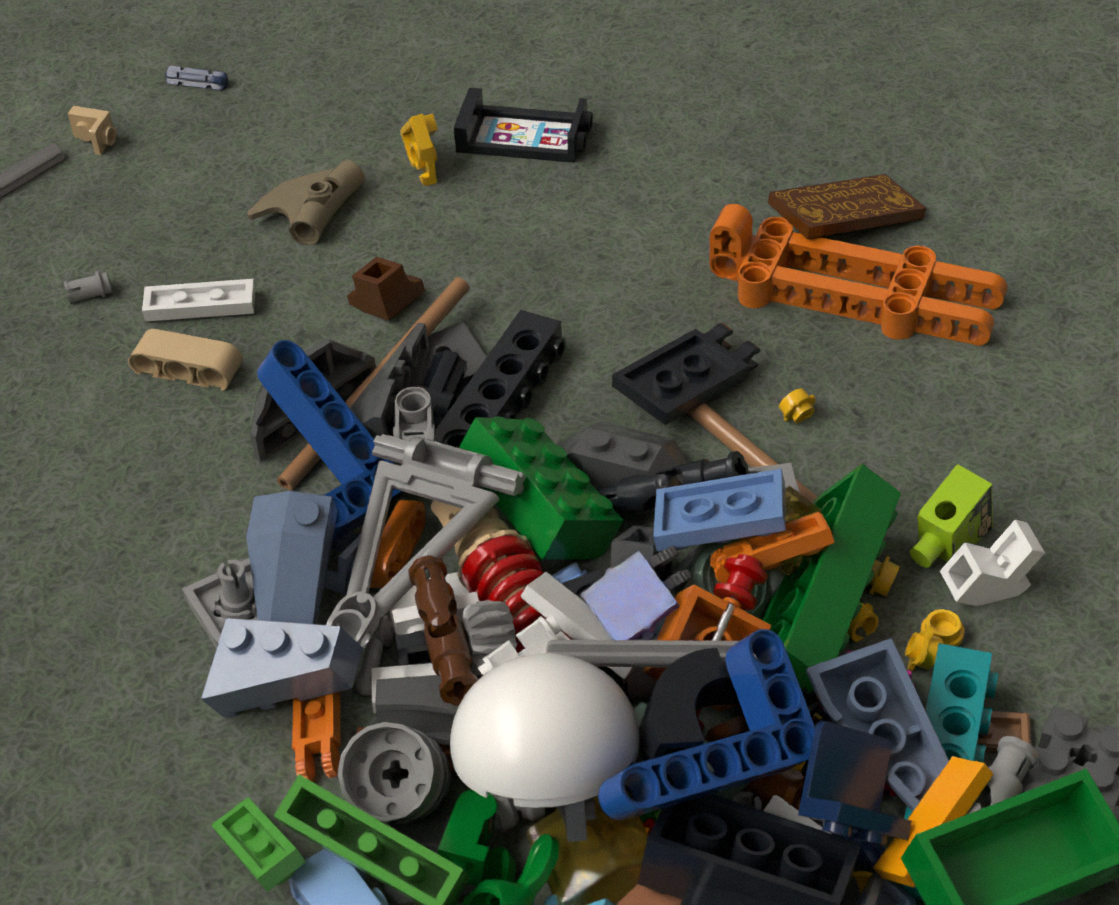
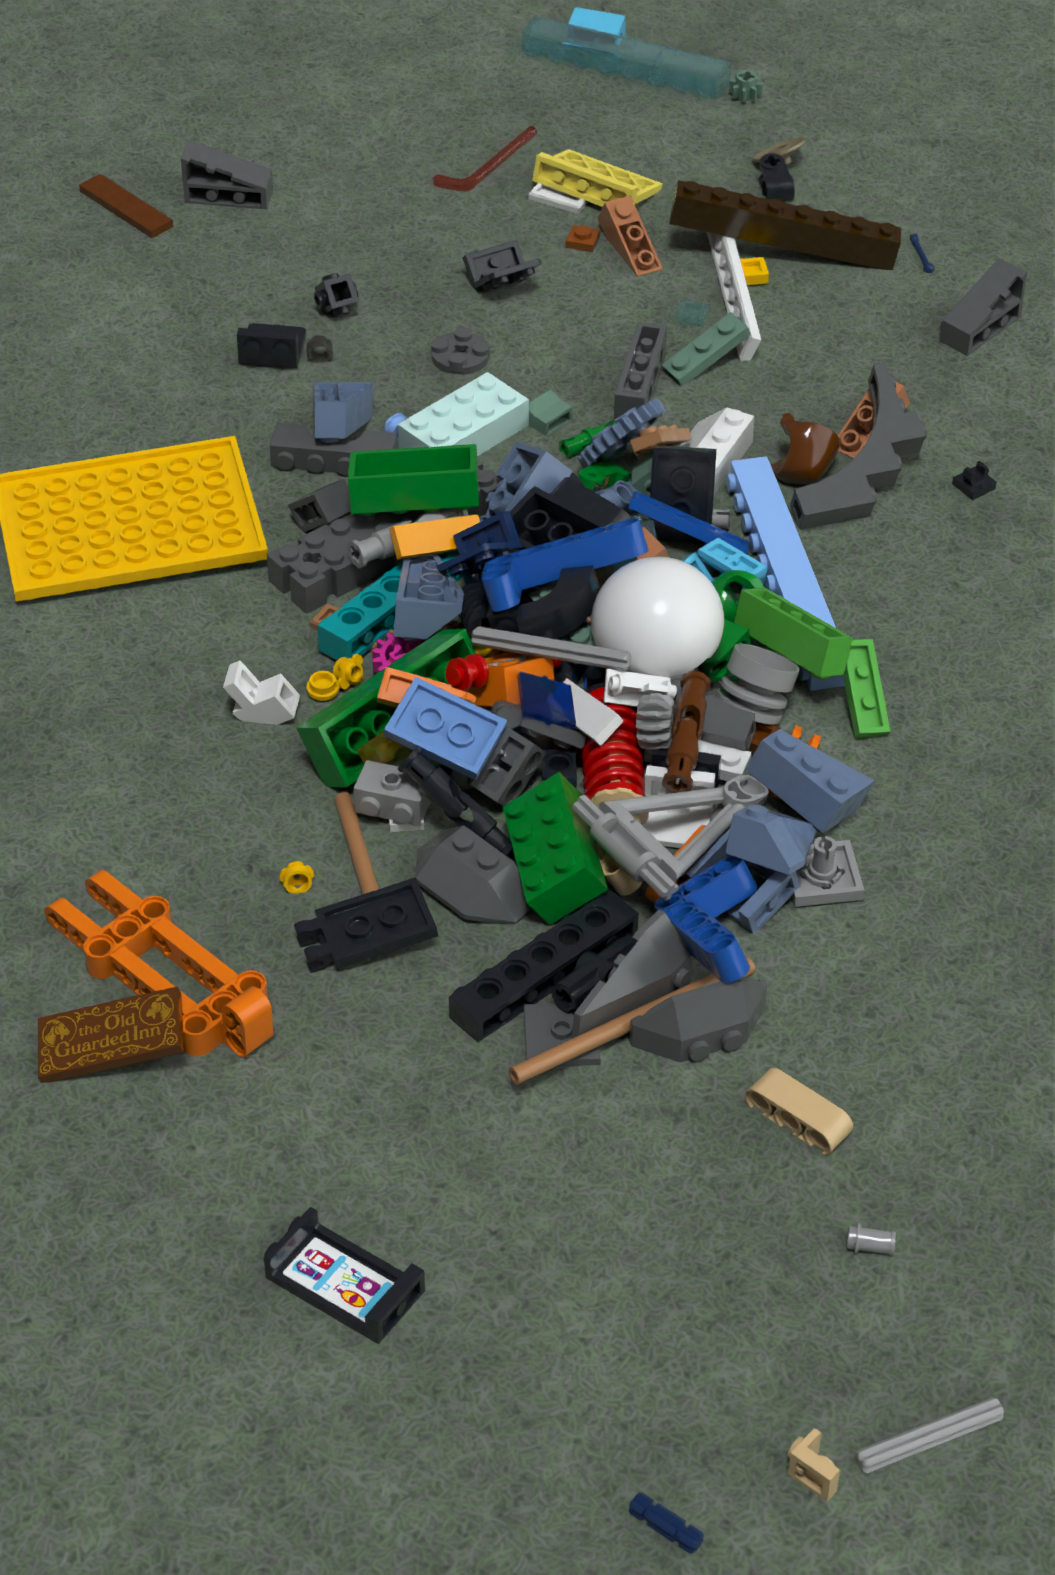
camera: 160 degrees left, 0 degrees up
white plate [142,279,256,322] -> none
dark tan pin [247,159,365,245] -> none
reddish brown brick [347,257,425,321] -> none
light grey piece [393,387,436,441] -> none
yellow plate [400,113,438,186] -> none
lime torso [909,464,993,568] -> none

